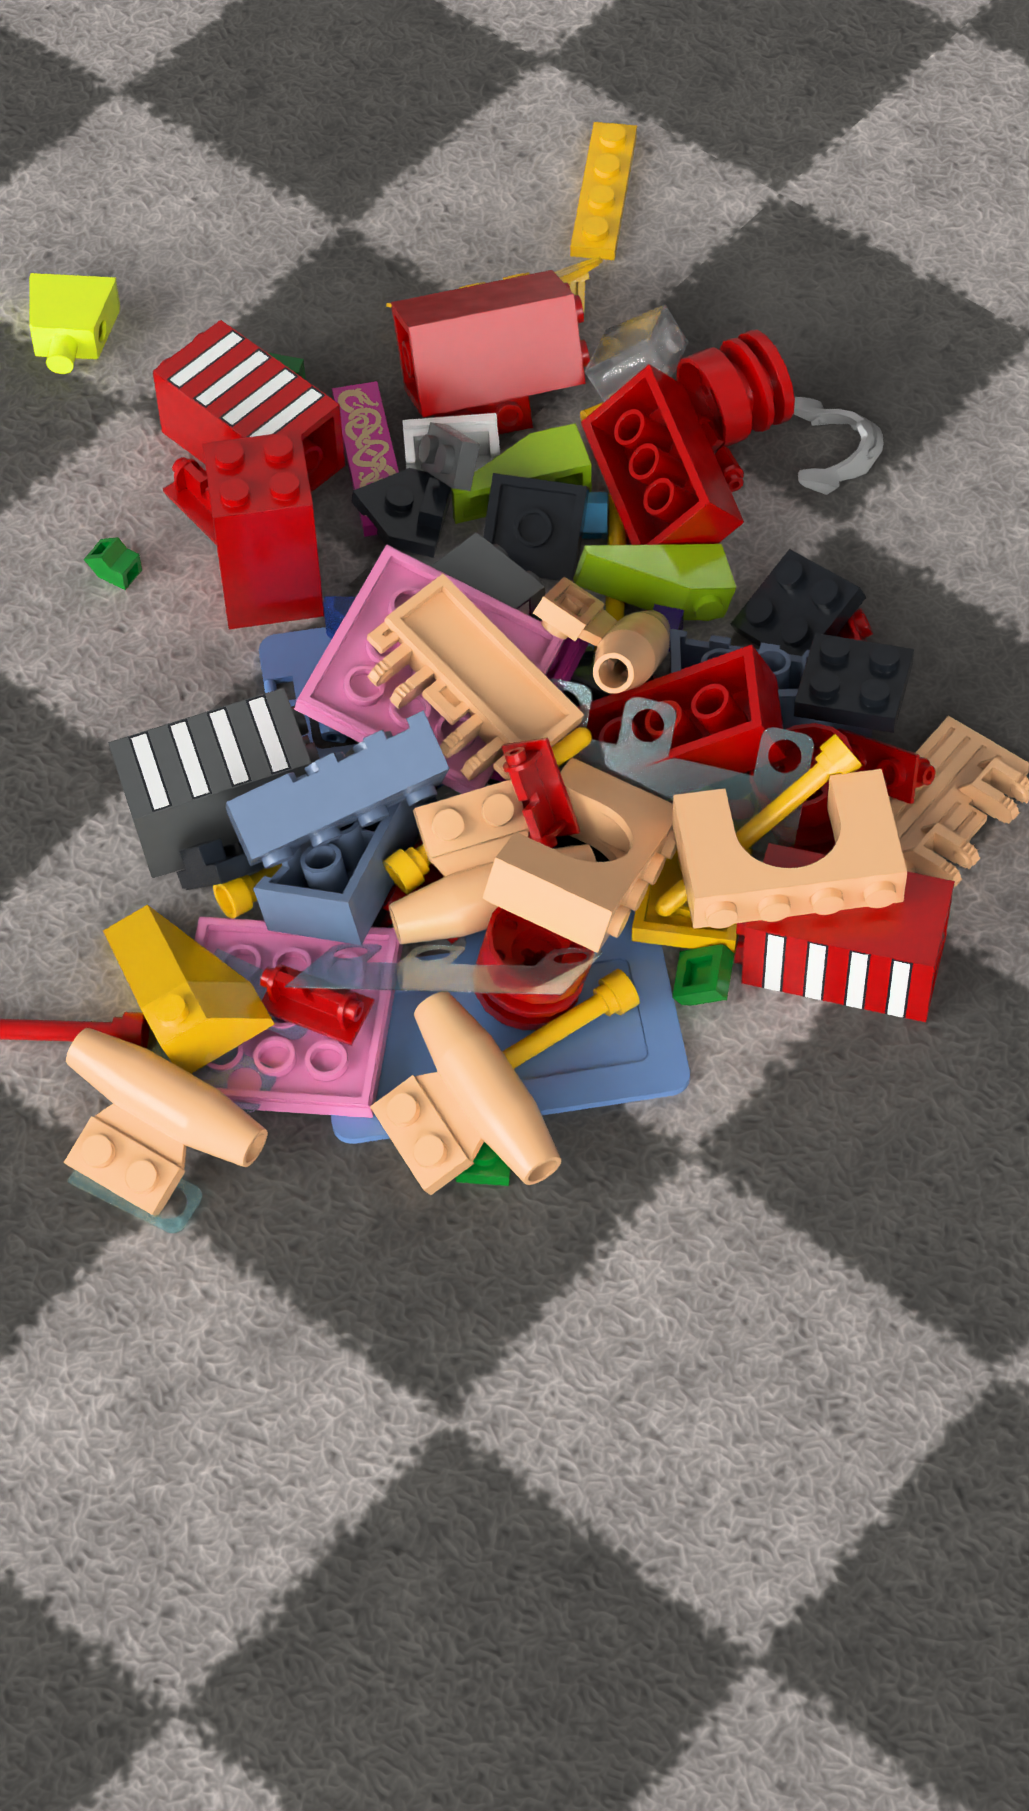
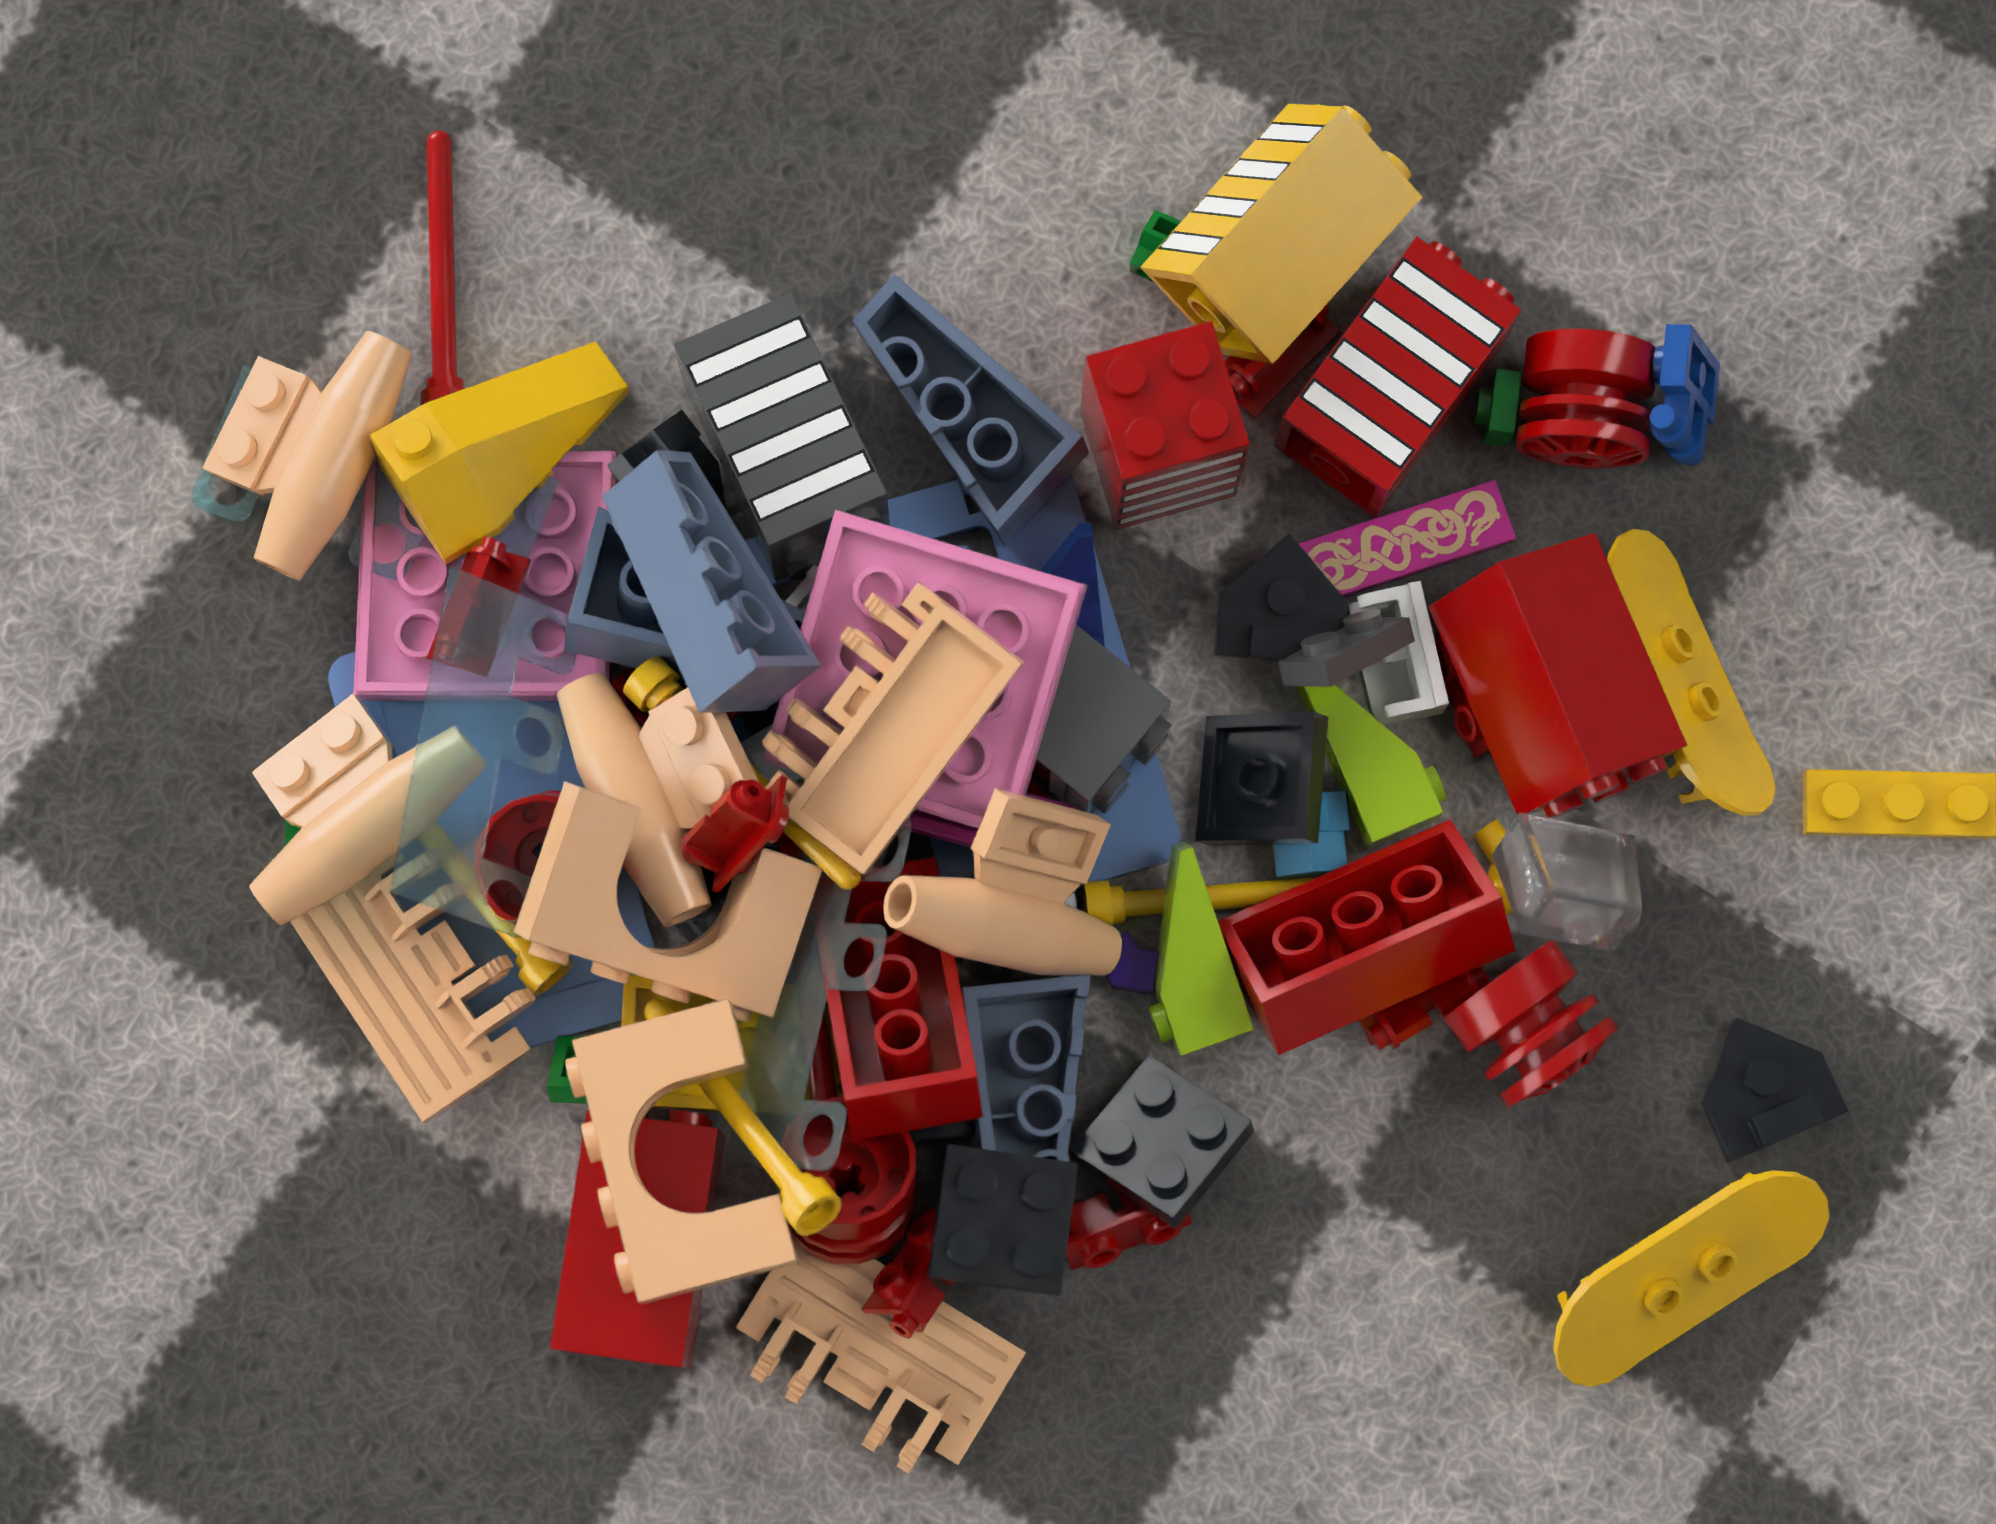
camera: 80 degrees right, 25 degrees up
neon yellow torso [29,273,120,374] -> none
light grey helmet [794,397,883,495] -> none
none -> light nougat hinge [290,848,536,1124]
none -> sand blue wedge [852,274,1089,546]
none -> yellow brick [1140,104,1422,364]
none -> red wheel [1516,329,1656,469]
none -> yellow piece [1554,1170,1830,1387]
none -> blue plate [1650,324,1720,466]
none -> black plate [1701,1018,1849,1163]

